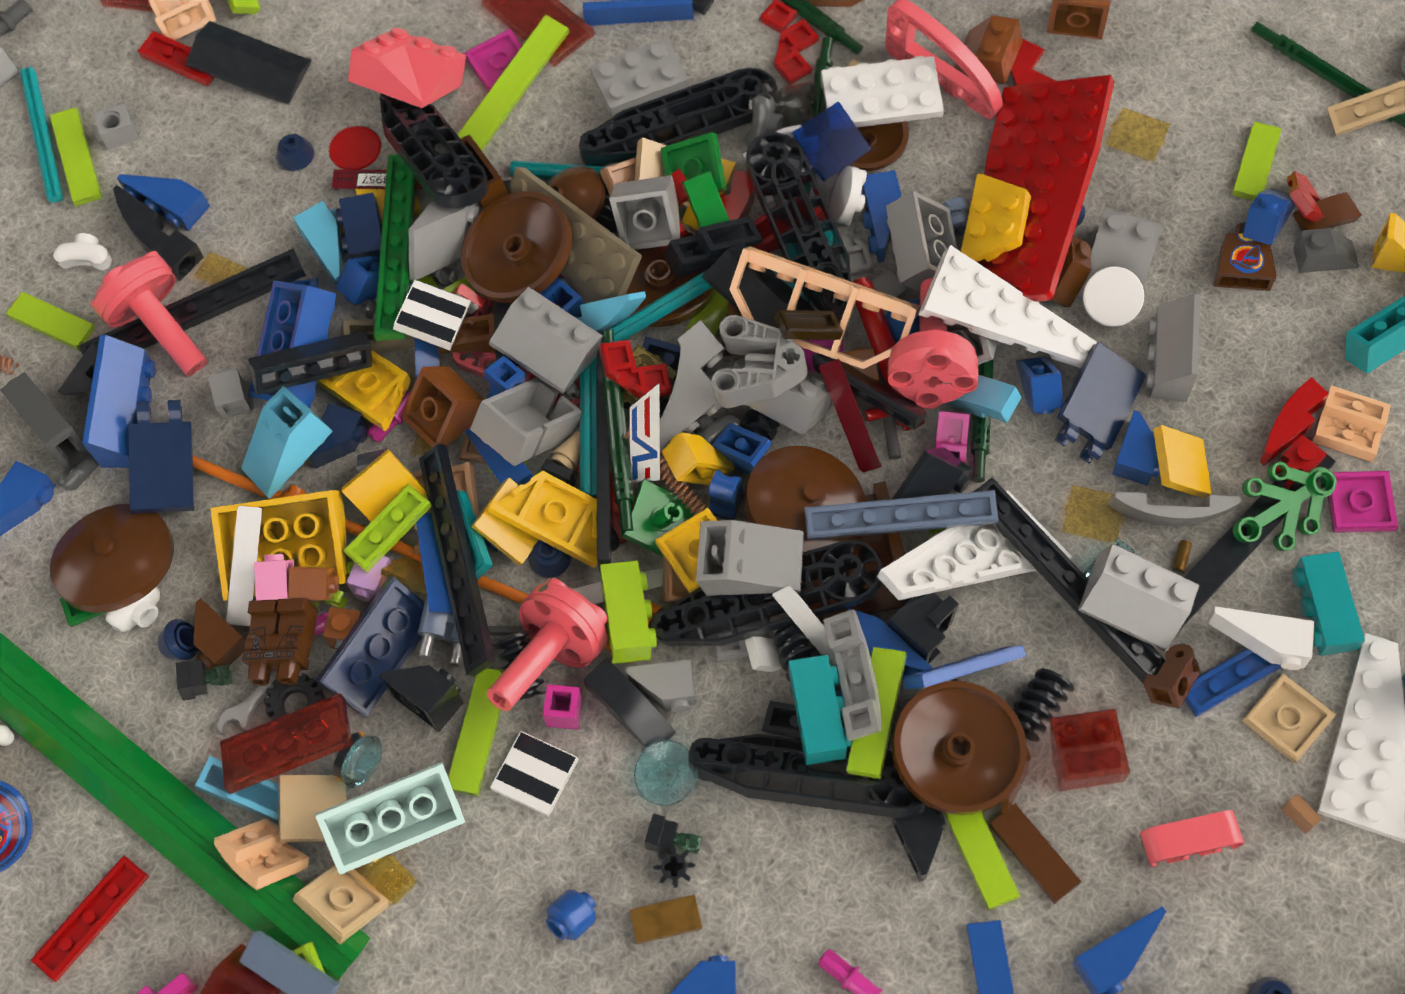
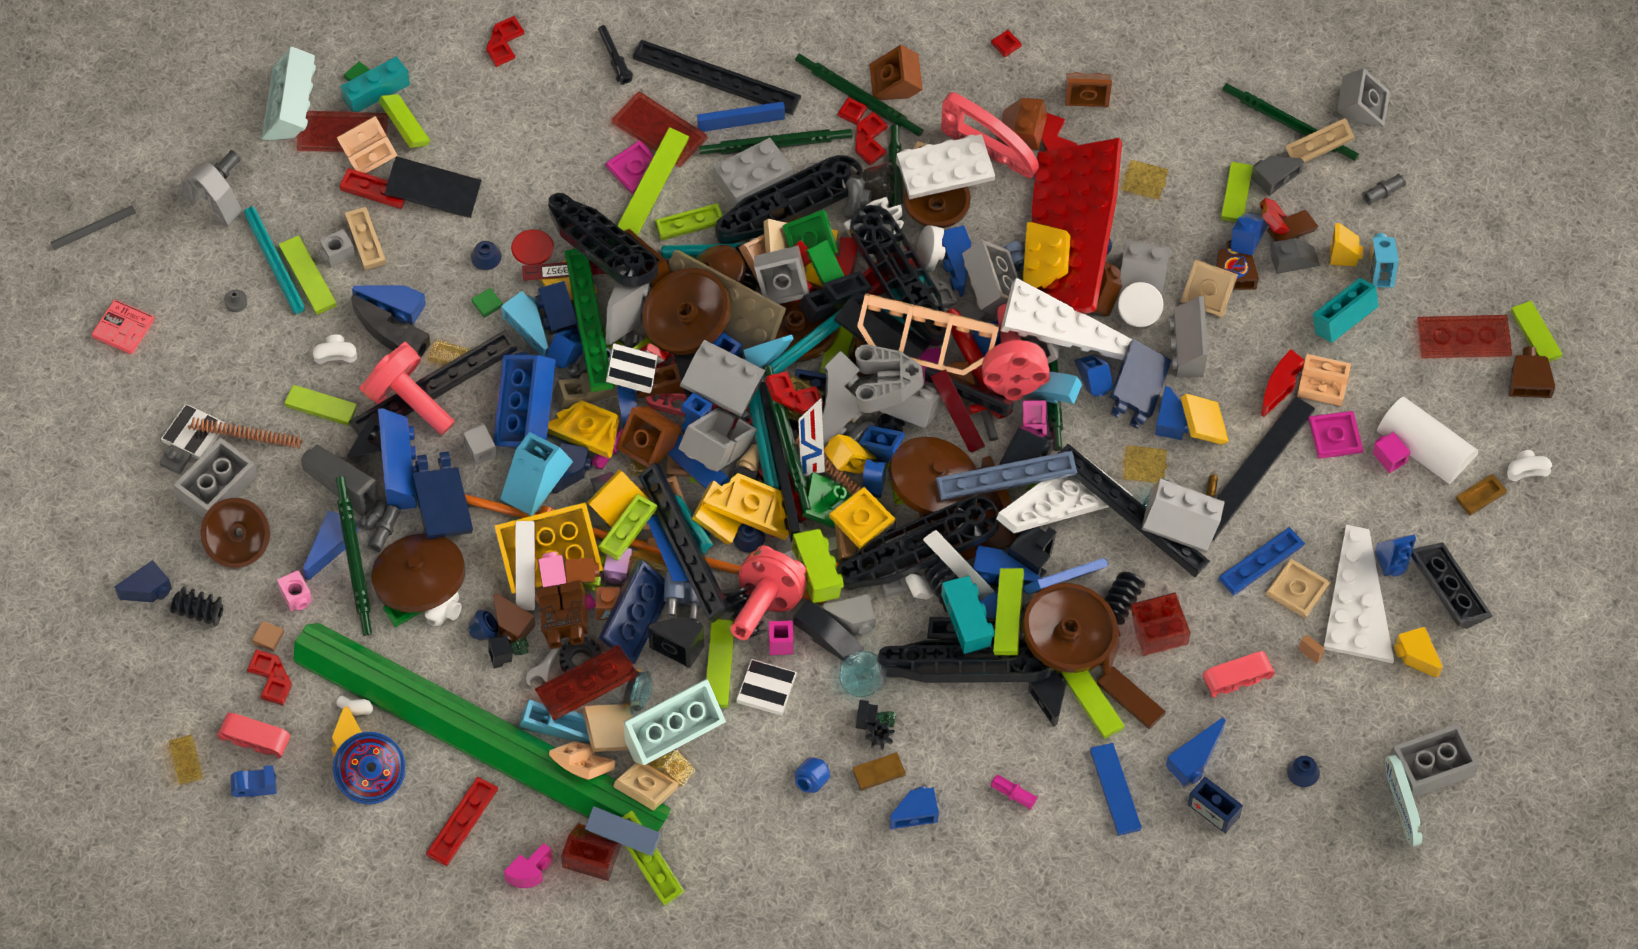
camera: 15 degrees left, 5 degrees down
black slope [248,331,372,395] -> none
coral slope [348,28,466,108] -> none
light grey slope [696,520,804,596] -> none
dark brown tile [775,310,843,340] -> none
clear blue tile [791,101,871,182] -> none
light grey slope [823,609,881,741] -> none
light grey slope [1108,492,1241,526] -> none
reddish brown leg [1143,644,1200,709] -> none
white slope [1208,606,1314,670] -> none
plant [1233,462,1337,551] -> none
red plate [1275,434,1327,489] -> none
teal brick [1292,551,1365,656] -> none
none -> dark green axle [335,476,372,636]
none -> tan plate [345,207,386,271]
none -> dark grey pin [368,505,400,552]
none -> green tile [472,288,503,318]
none -> lime tile [654,203,723,241]
none -> dark green axle [699,129,852,155]
none -> tan tile [1180,259,1238,317]
none -> dark grey slope [1252,156,1304,196]

